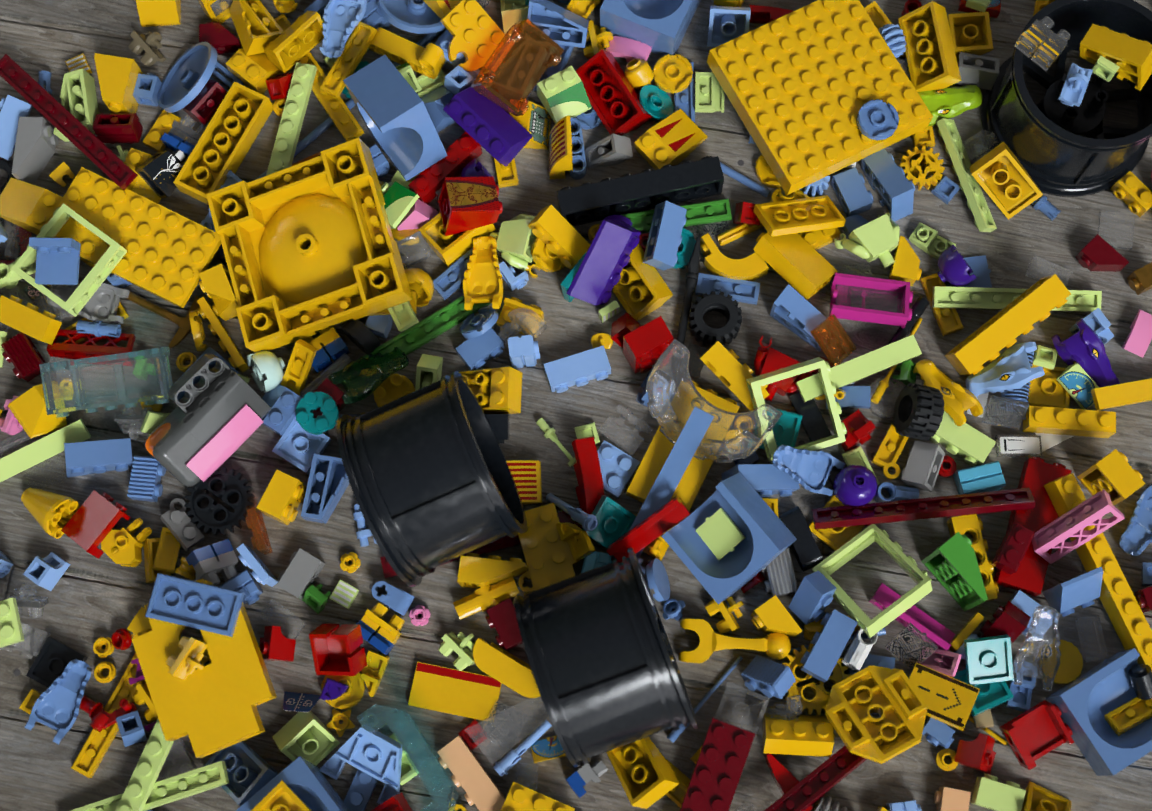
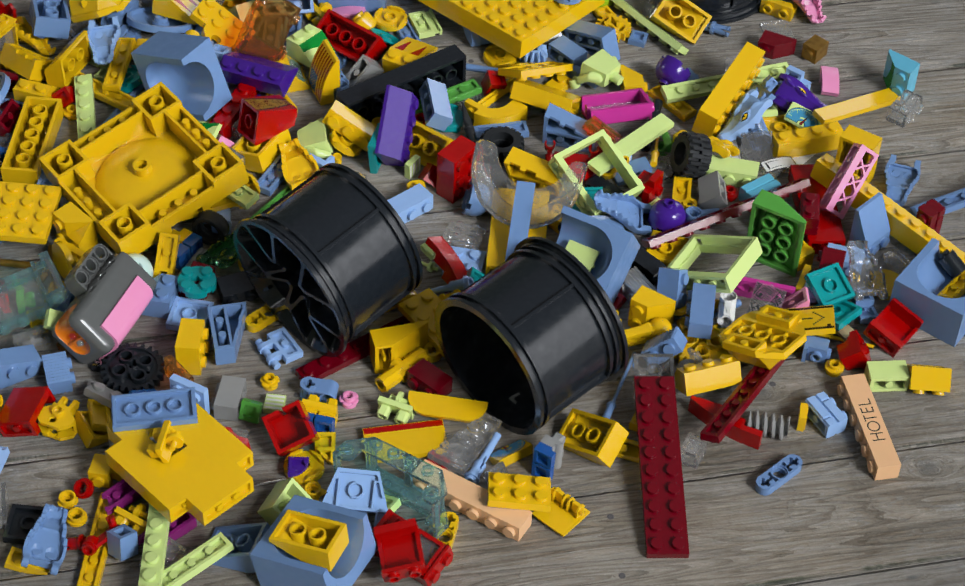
camera: 30 degrees left, 30 degrees down
yellowish green slope [909,223,956,260] -> none
none -> medium blue hinge [748,75,778,101]

